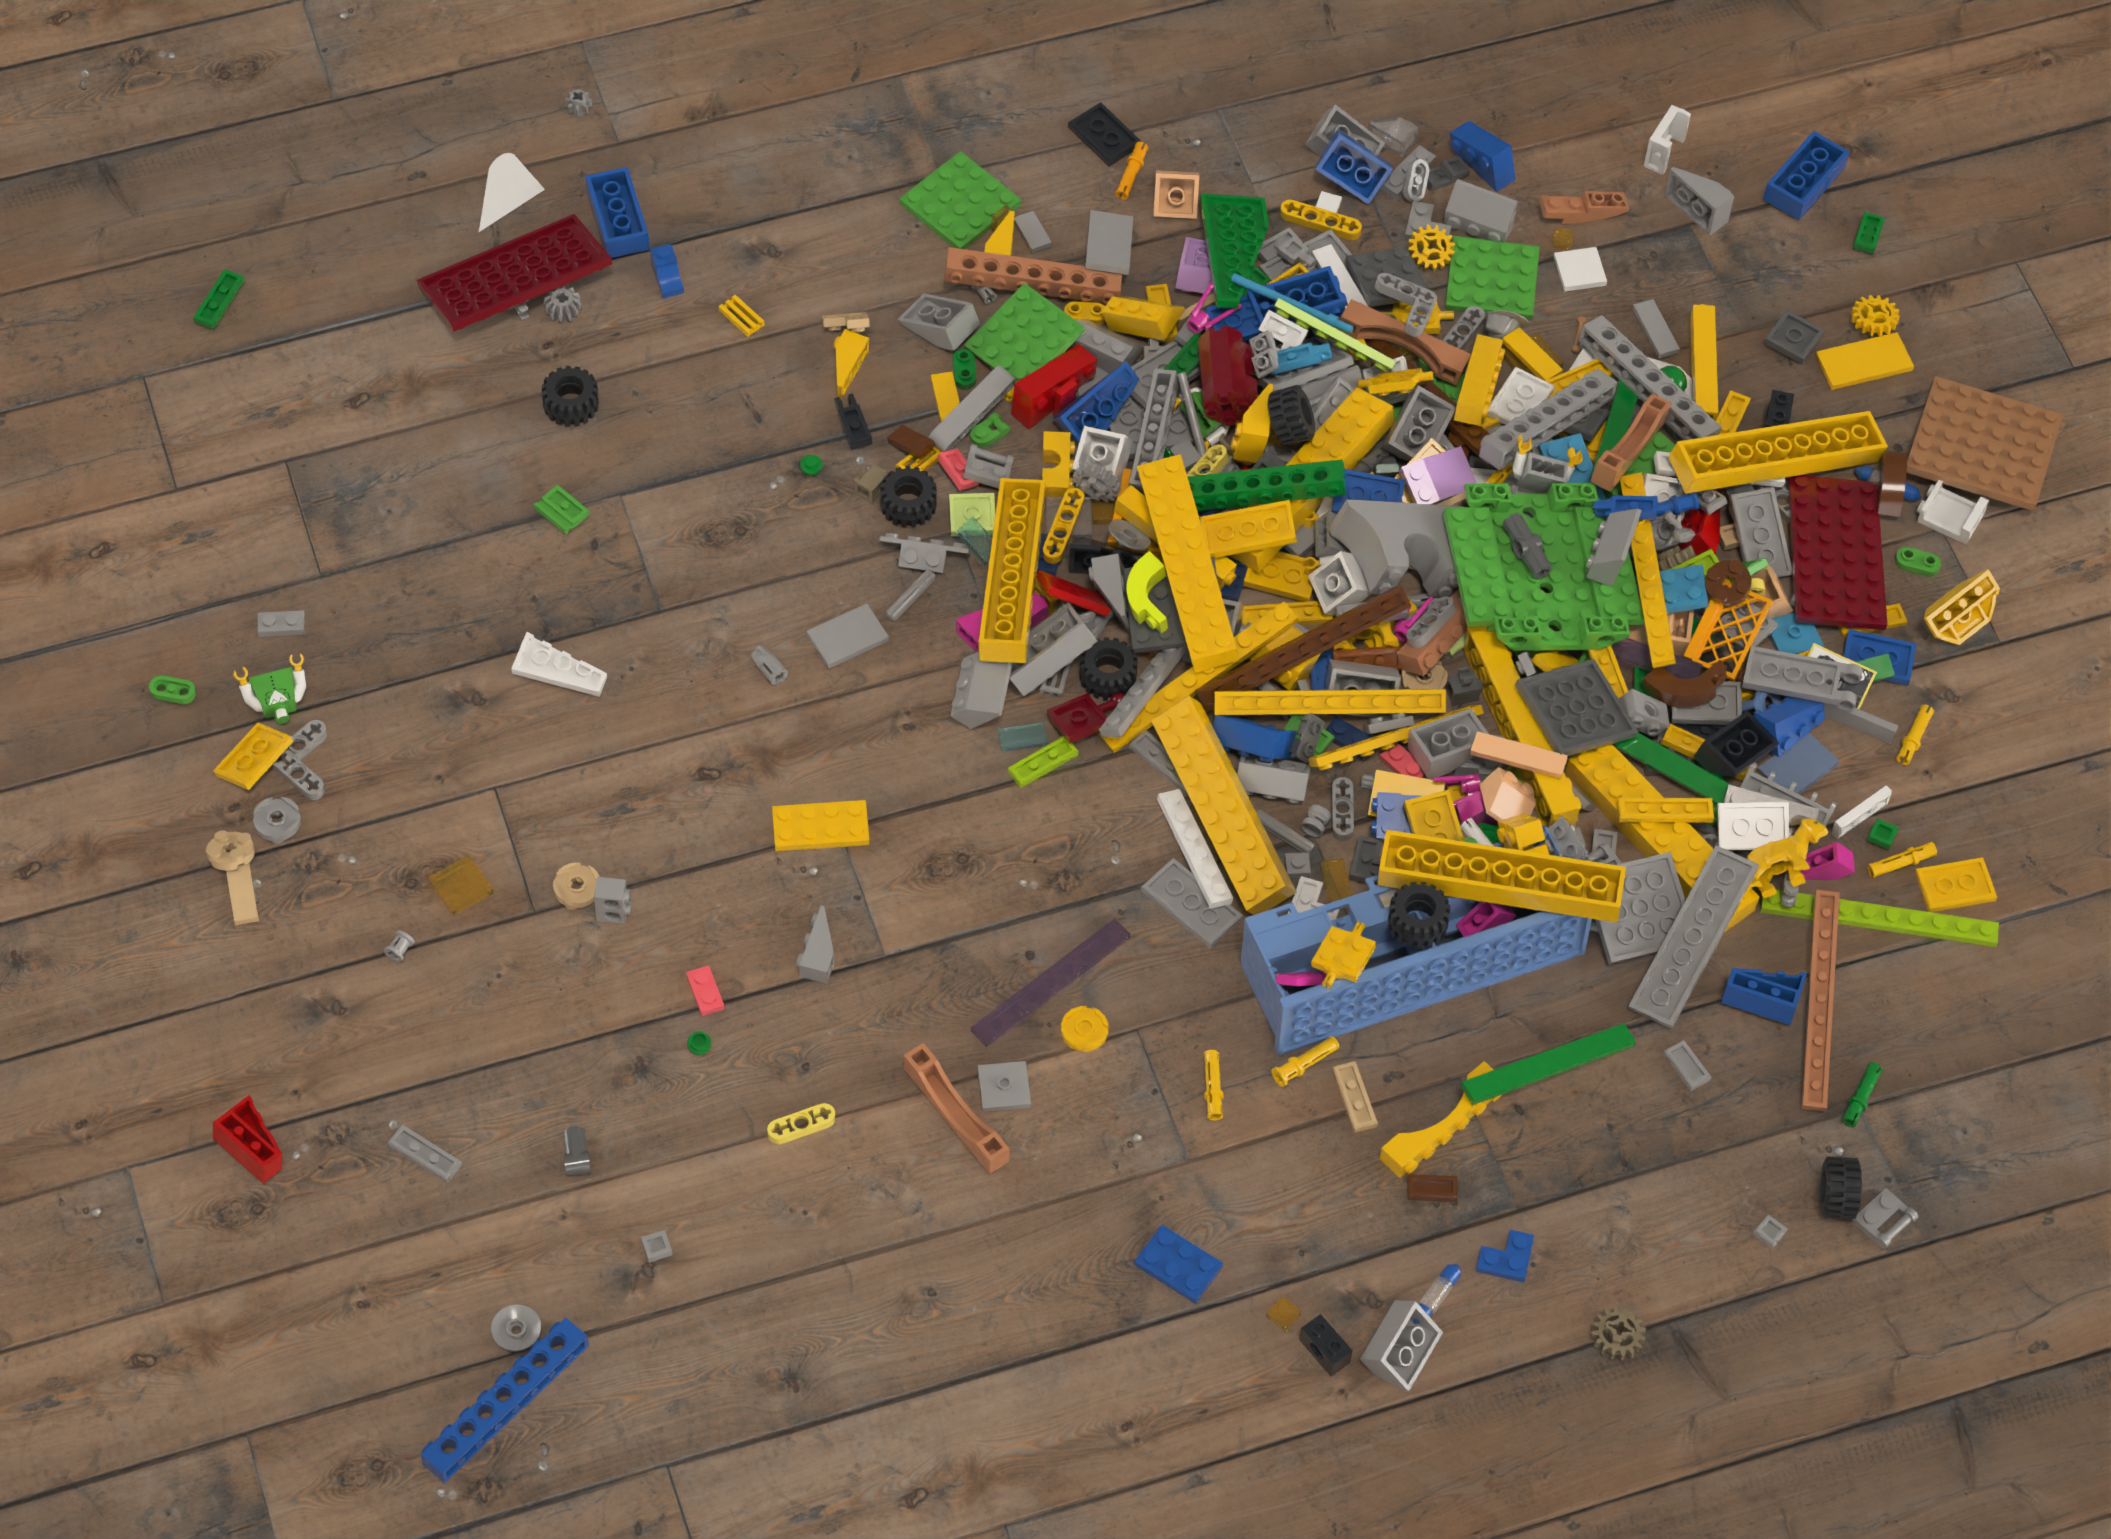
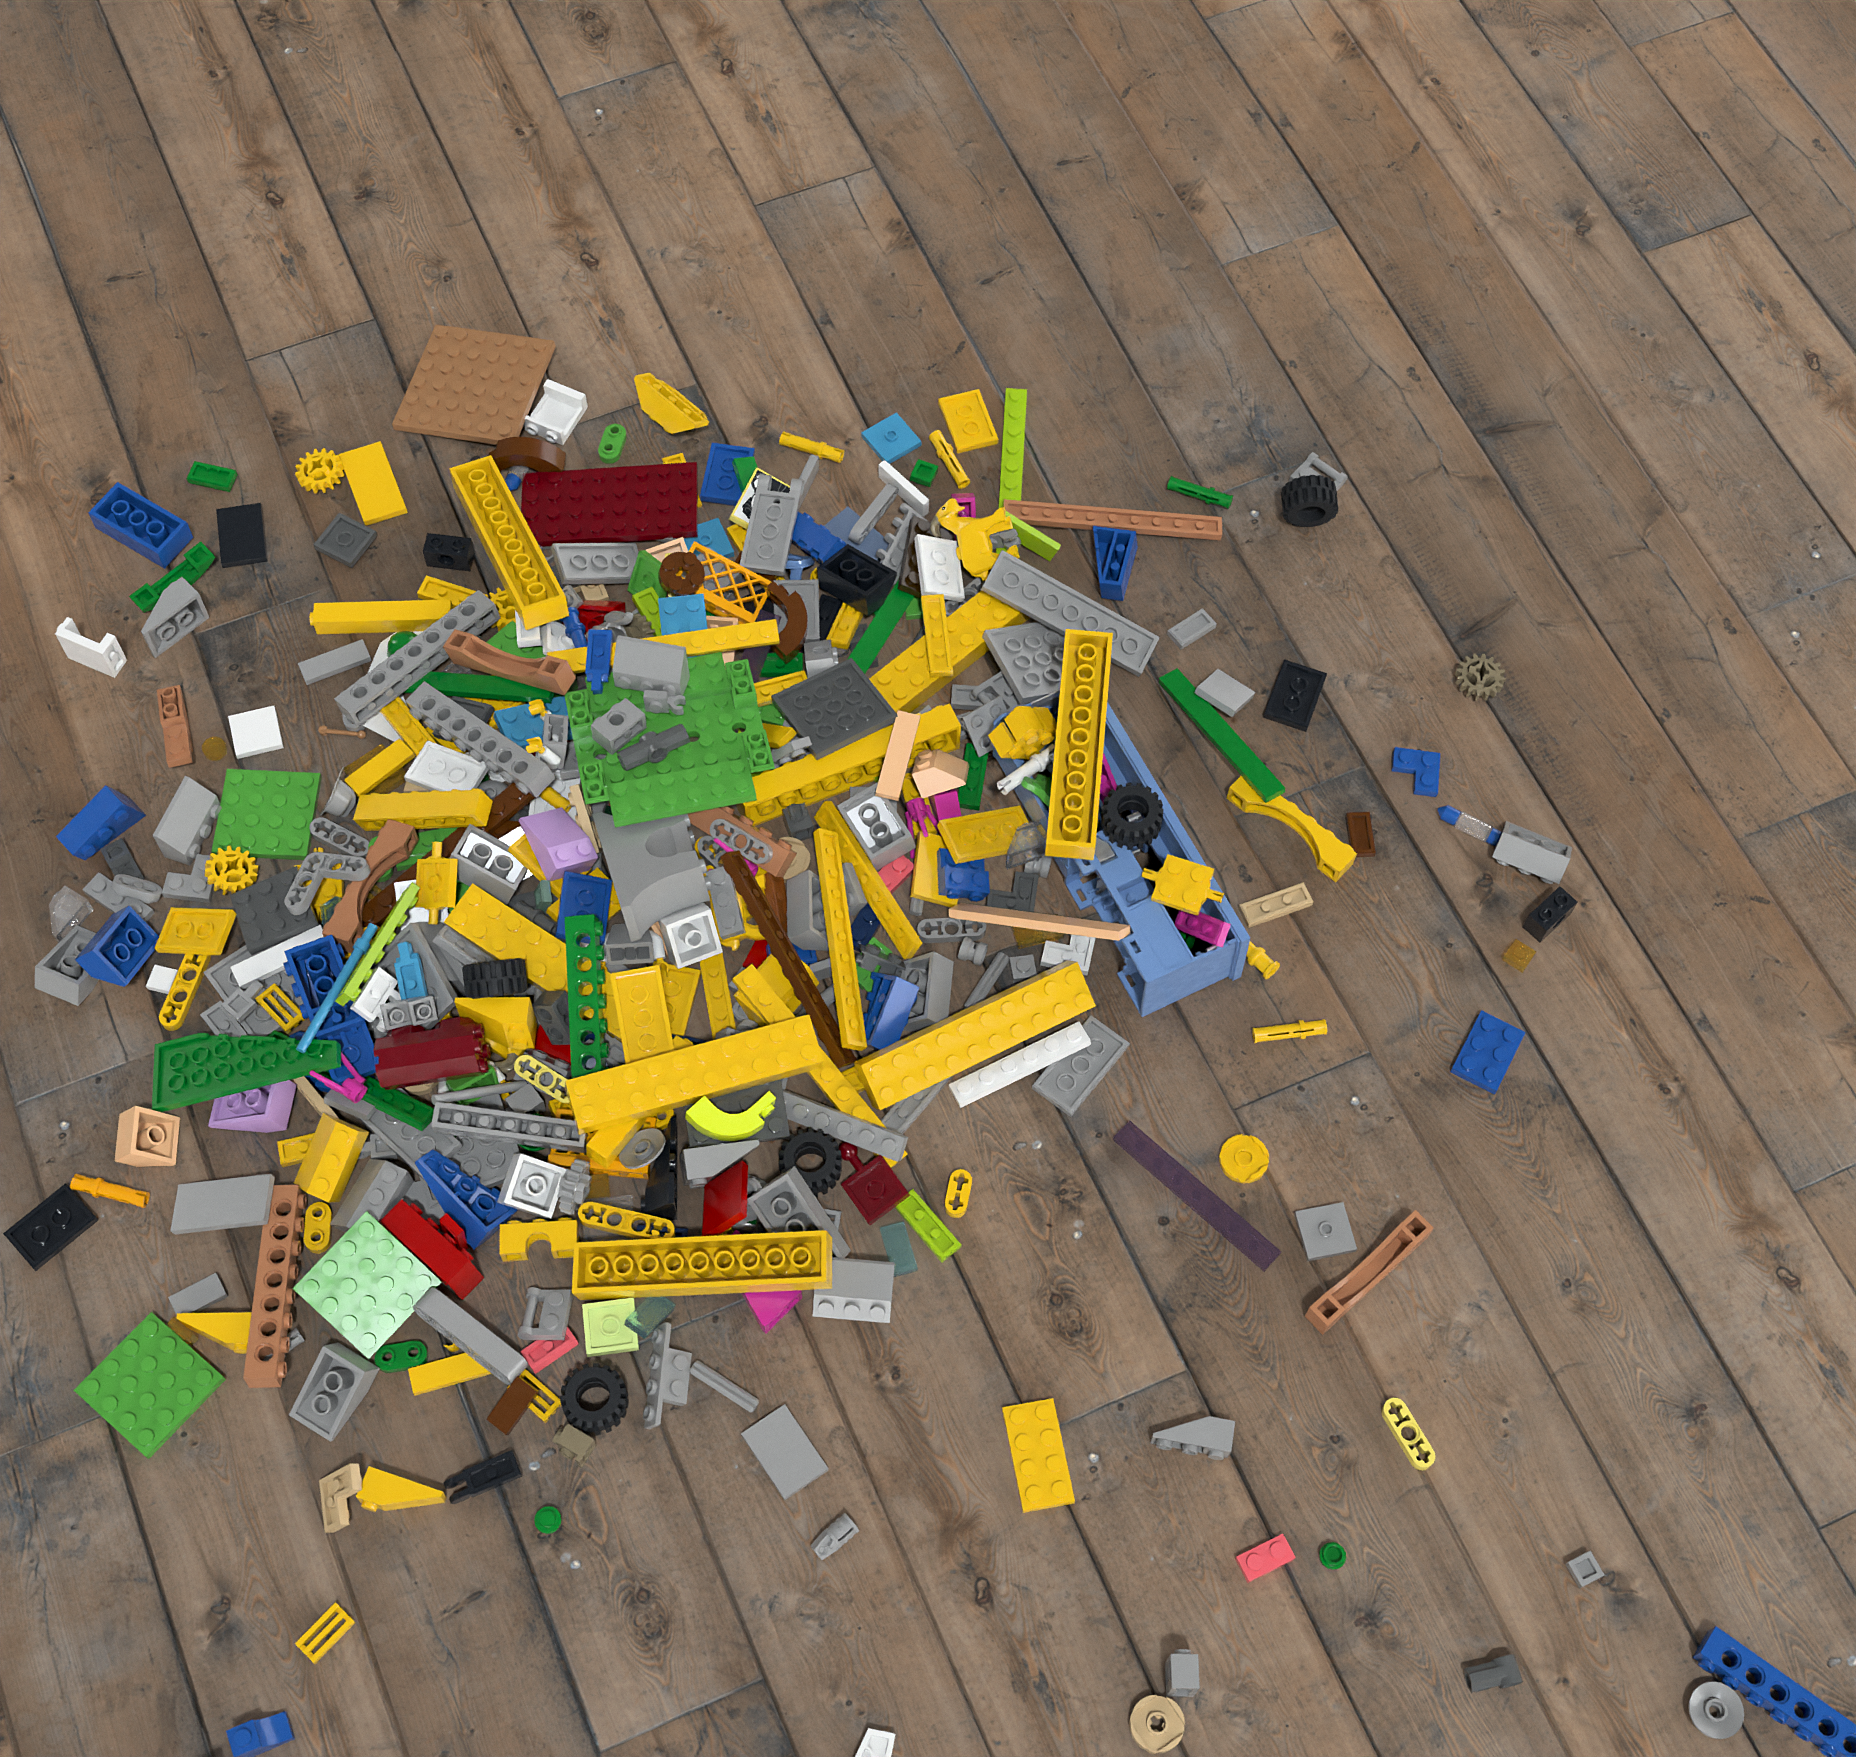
camera: 95 degrees left, 5 degrees up
bright green plate [970,412,1011,448] -> none
light grey tile [1752,1214,1788,1249] -> none
none -> green slope [129,542,216,613]
none -> yellow tile [154,907,237,955]
none -> black tile [216,503,268,568]
none -> light grey brick [591,698,646,755]
none -> light grey plate [643,690,686,715]
none -> light grey beam [849,483,899,545]
none -> dark azure plate [861,412,922,464]
none -> yellow beam [945,1169,972,1218]
none -> light nougat tile [949,903,1130,941]
none -> lime tile [1006,511,1061,561]
none -> light grey tile [1195,669,1255,717]
none -> black tile [1263,659,1327,732]

